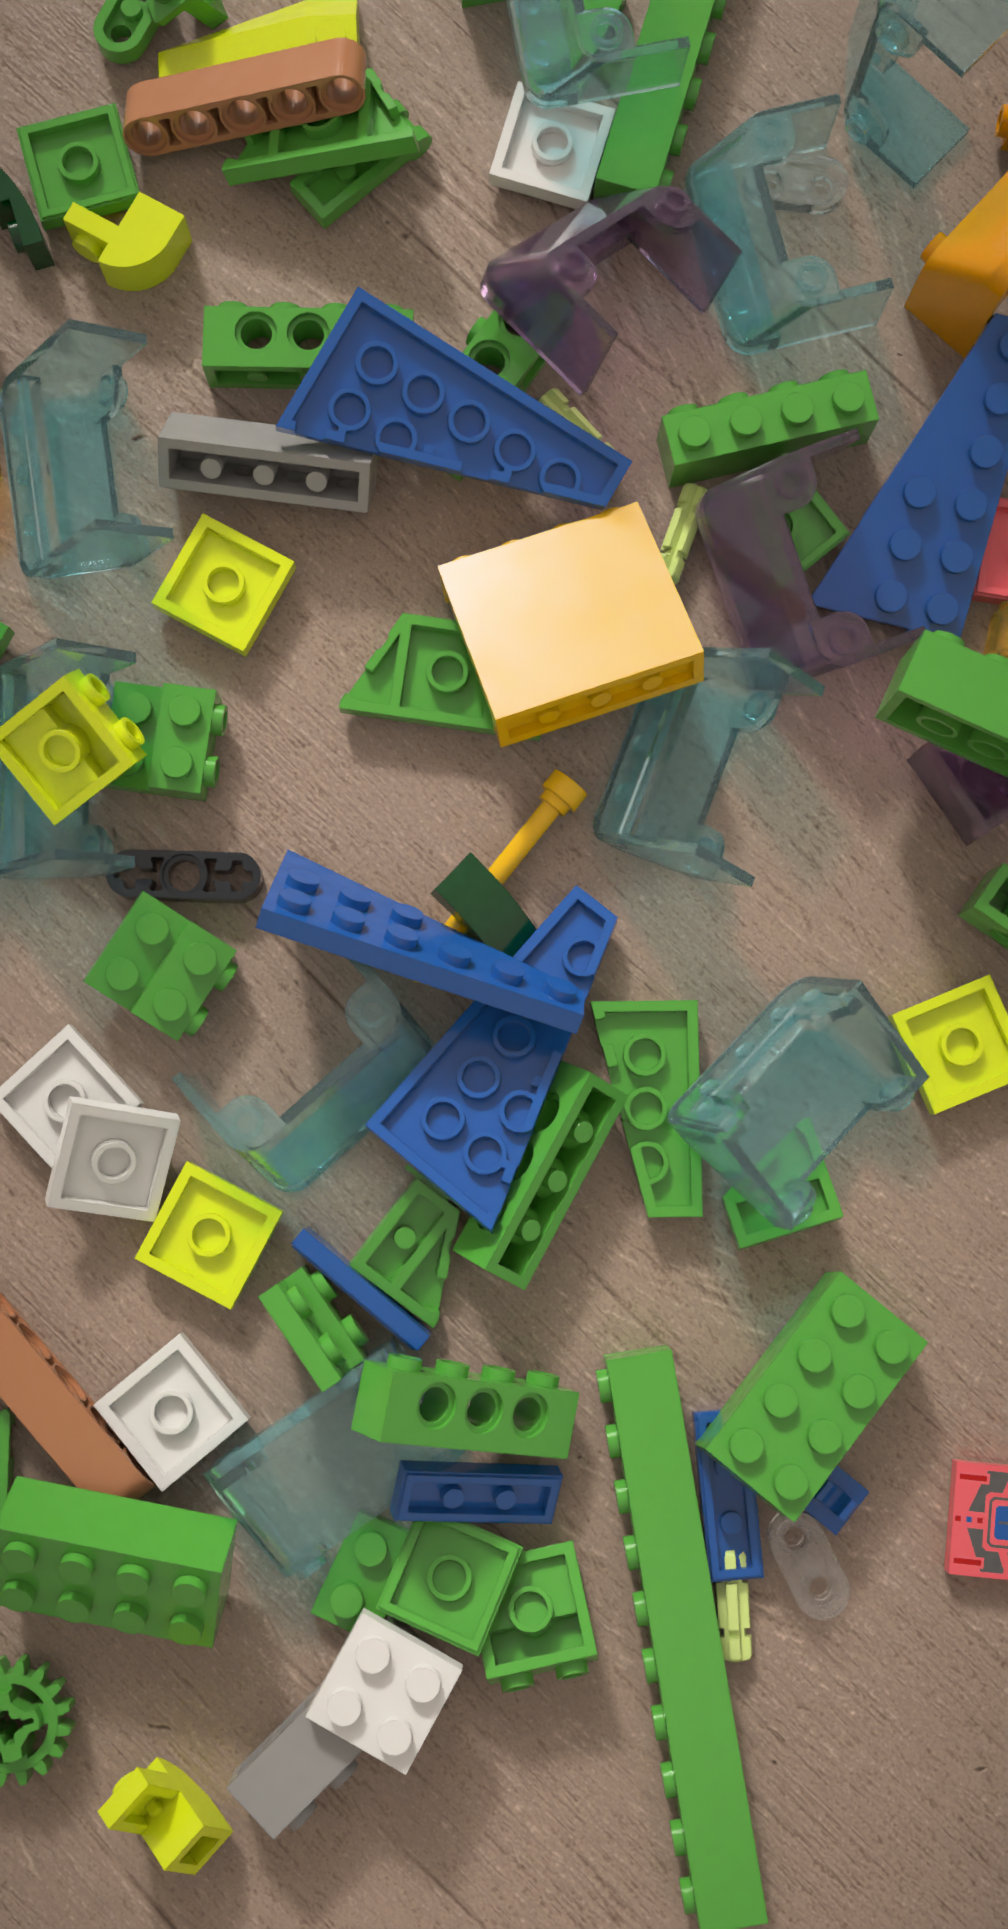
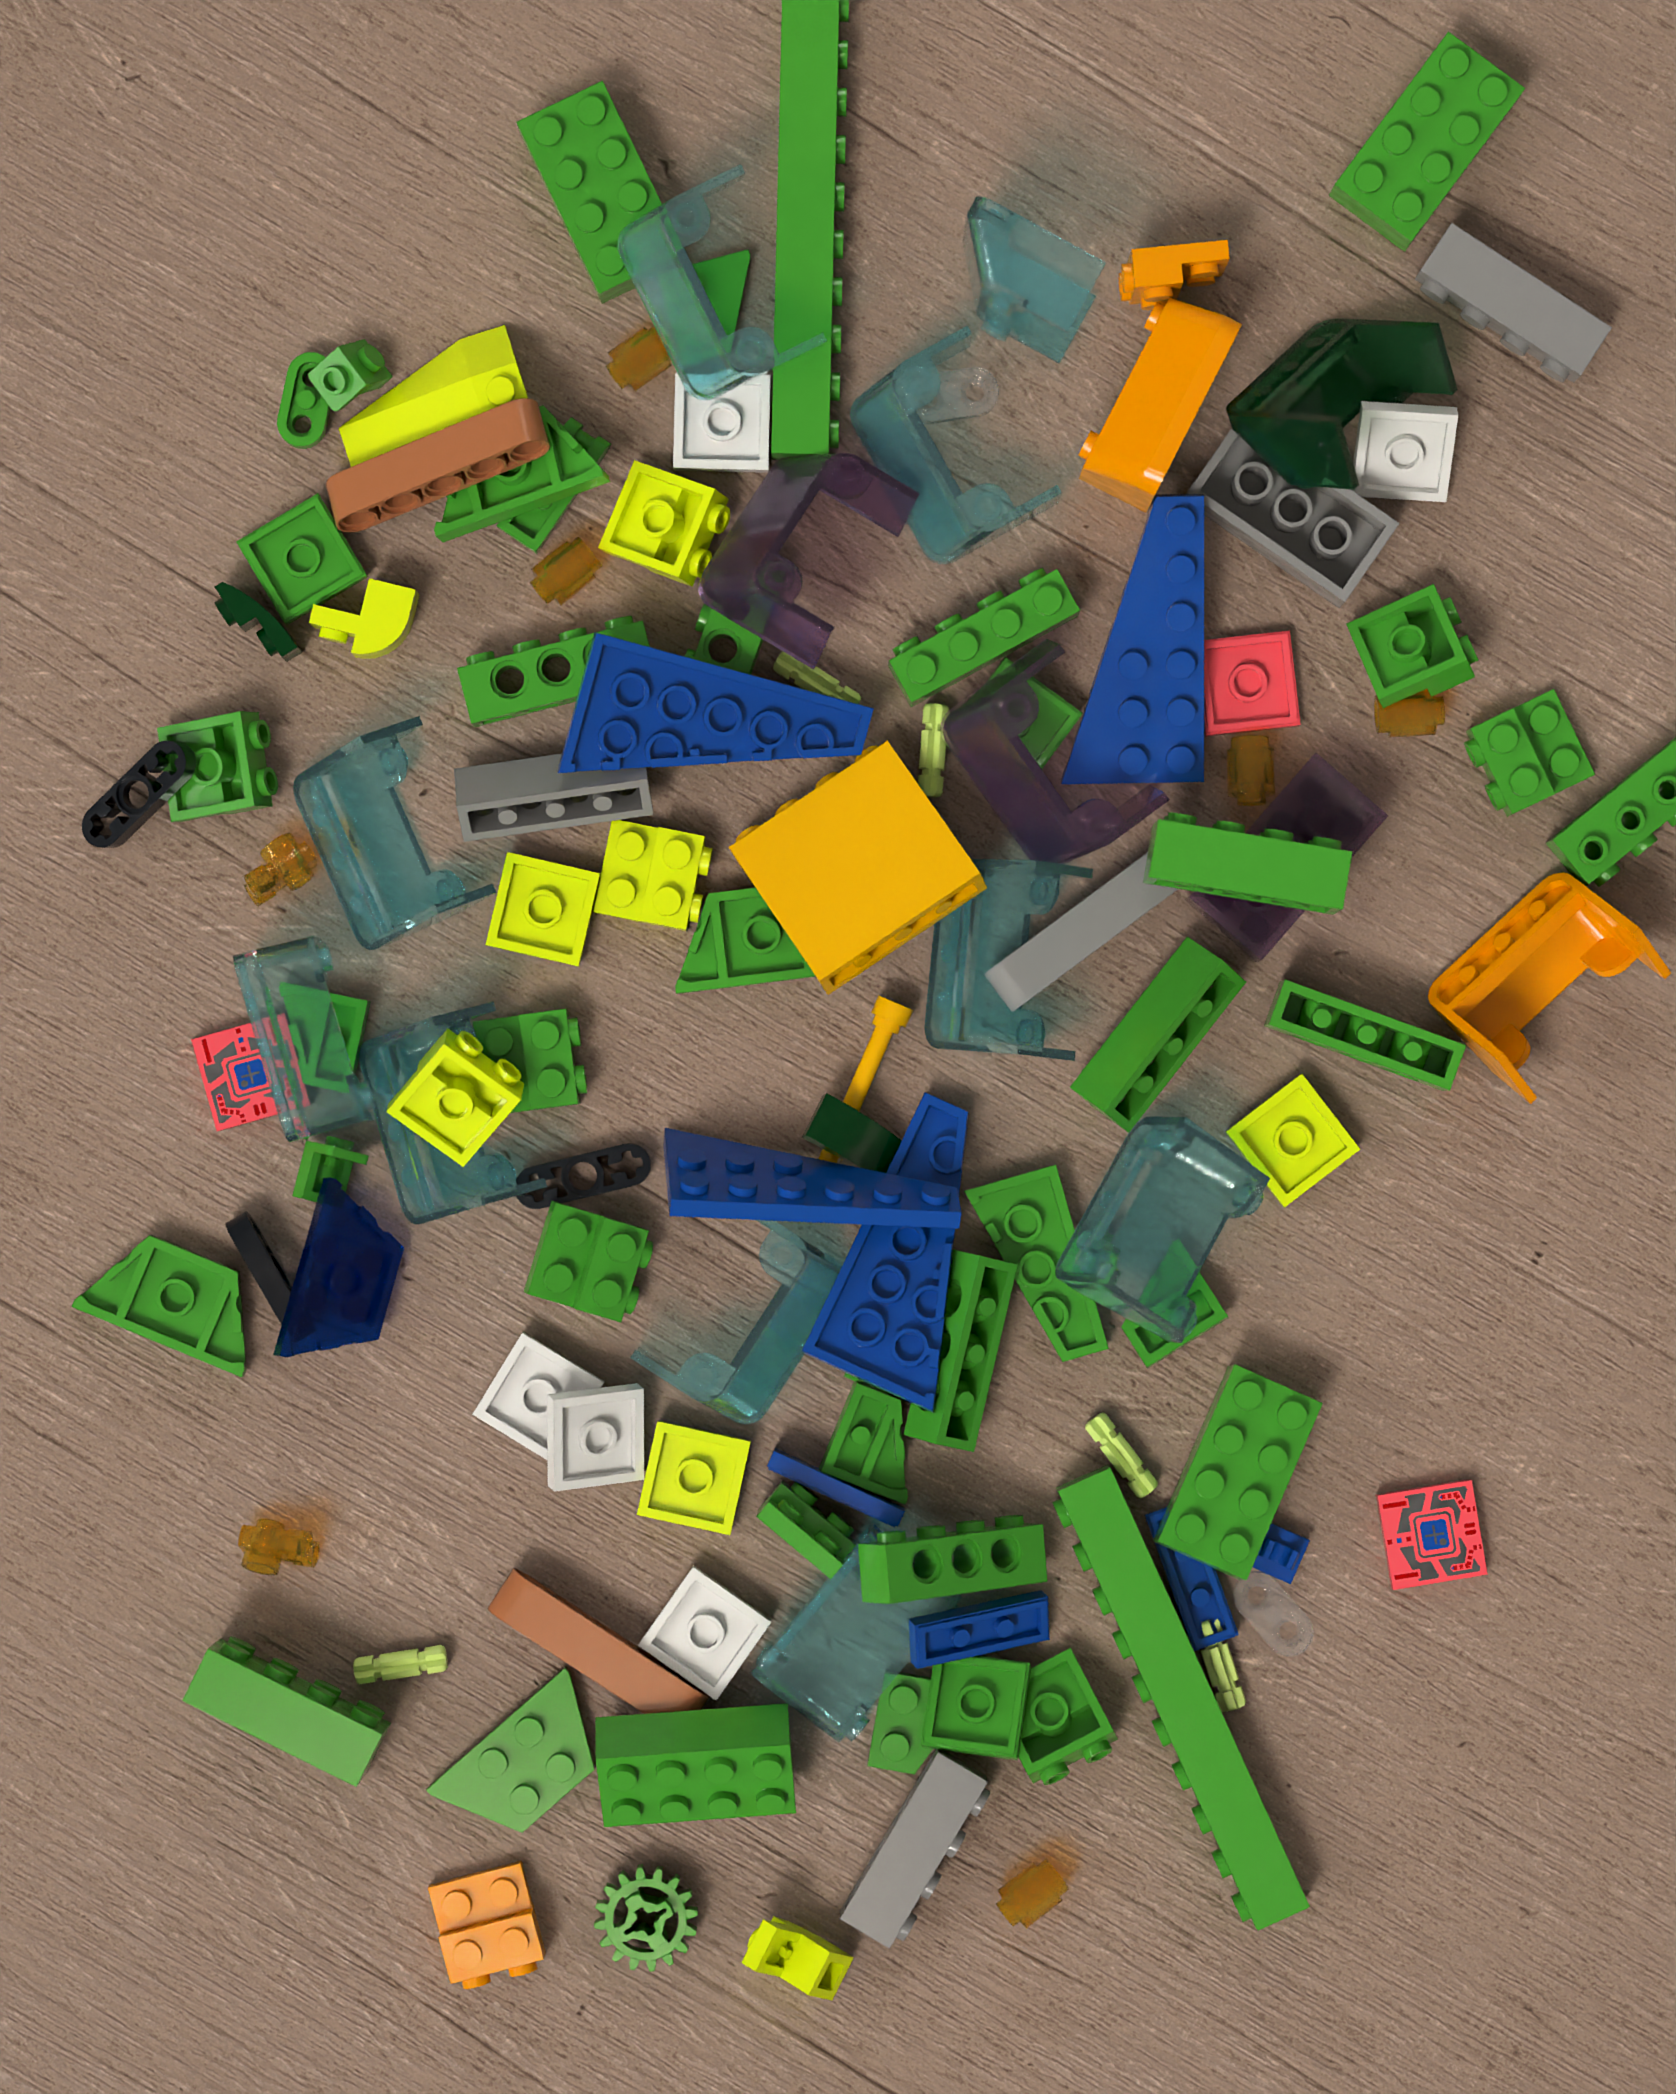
camera: 10 degrees left, 5 degrees up
white plate [305,1608,463,1775] -> none
none -> clear yellow brick [529,537,602,606]
none -> neon yellow plate [593,820,713,931]
none -> neon yellow plate [598,460,730,587]
none -> clear yellow brick [605,323,679,392]
none -> light grey beam [984,852,1178,1013]
none -> clear yellow brick [996,1859,1069,1928]
none -> bright green brick [1070,937,1246,1133]
none -> yellowish green axle [1085,1412,1158,1498]

